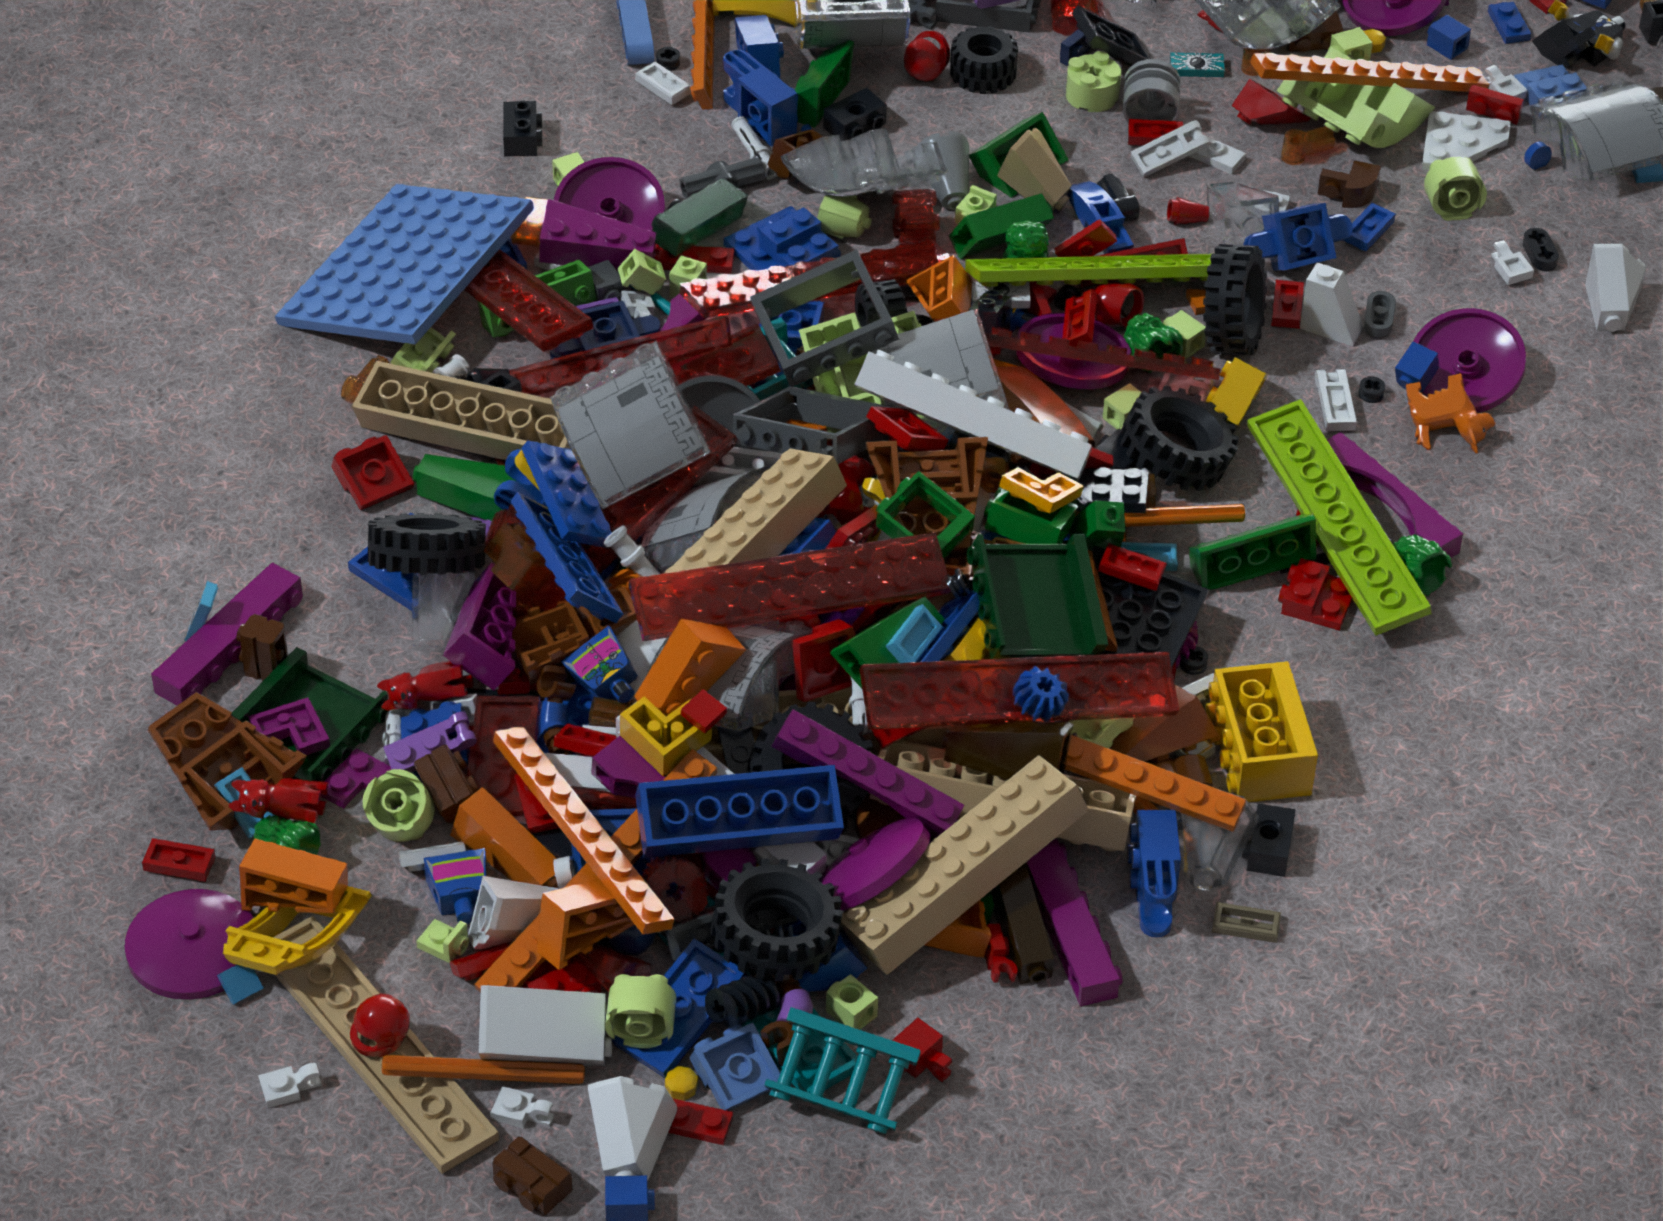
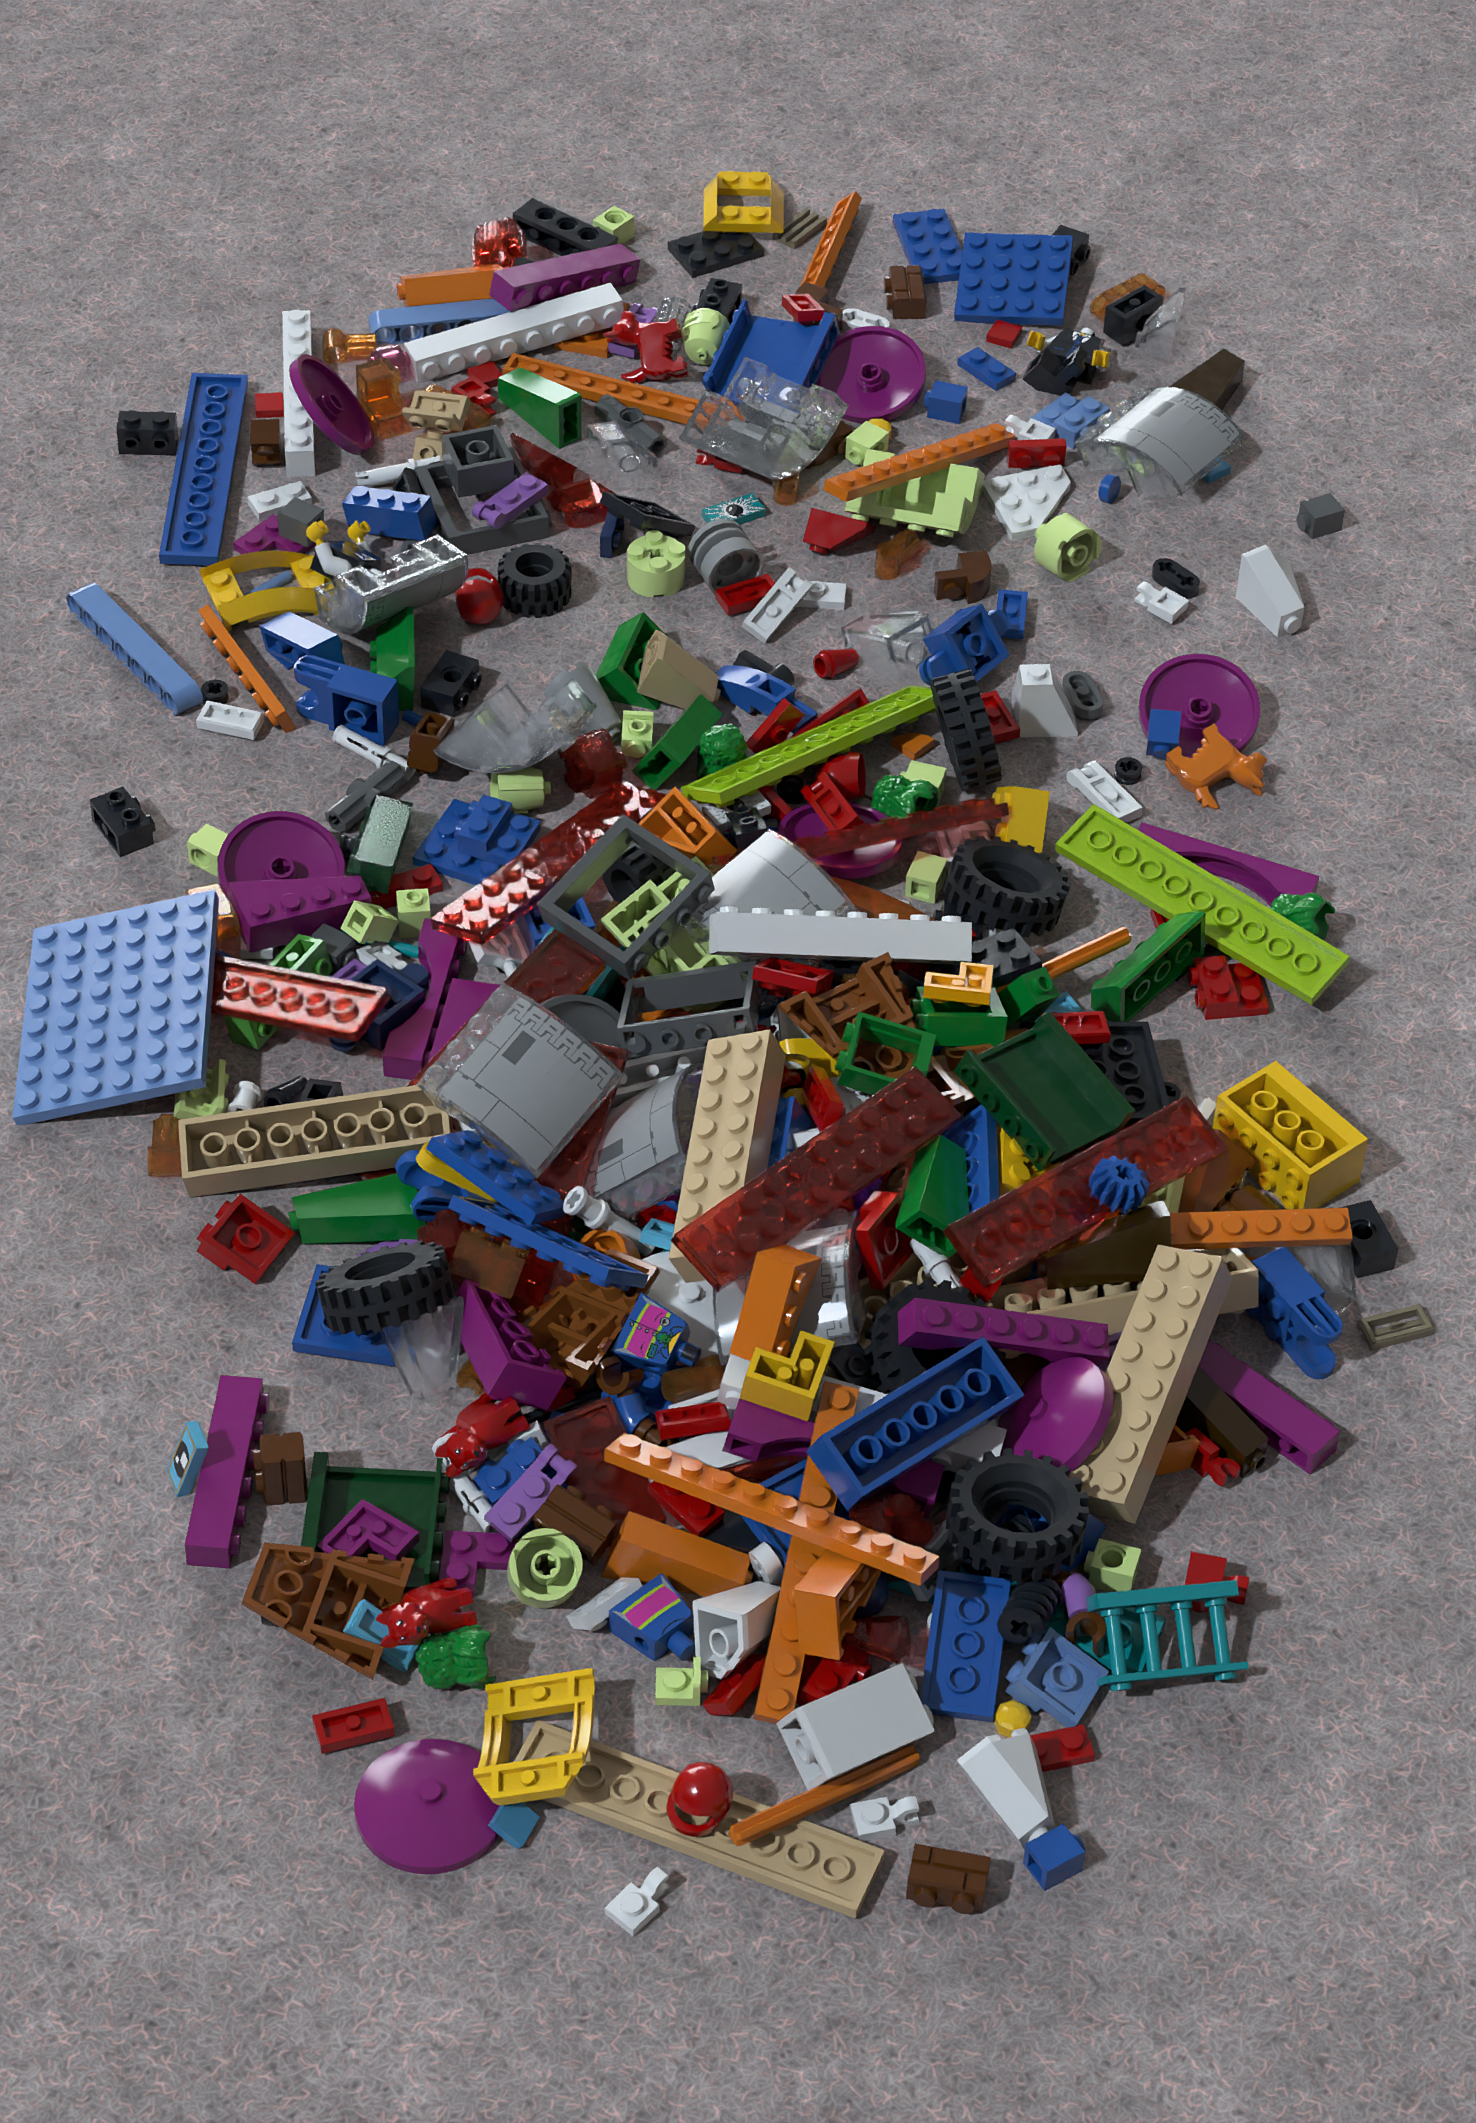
camera: 30 degrees left, 0 degrees up
orange wedge [239,838,348,913] -> none
clear red plate [509,315,733,396] -> none
yellowish green brick [605,974,676,1048] -> none
red tile [681,689,727,734] -> none
medium azure tile [885,604,943,670] -> none
black bush [944,568,973,600] -> none

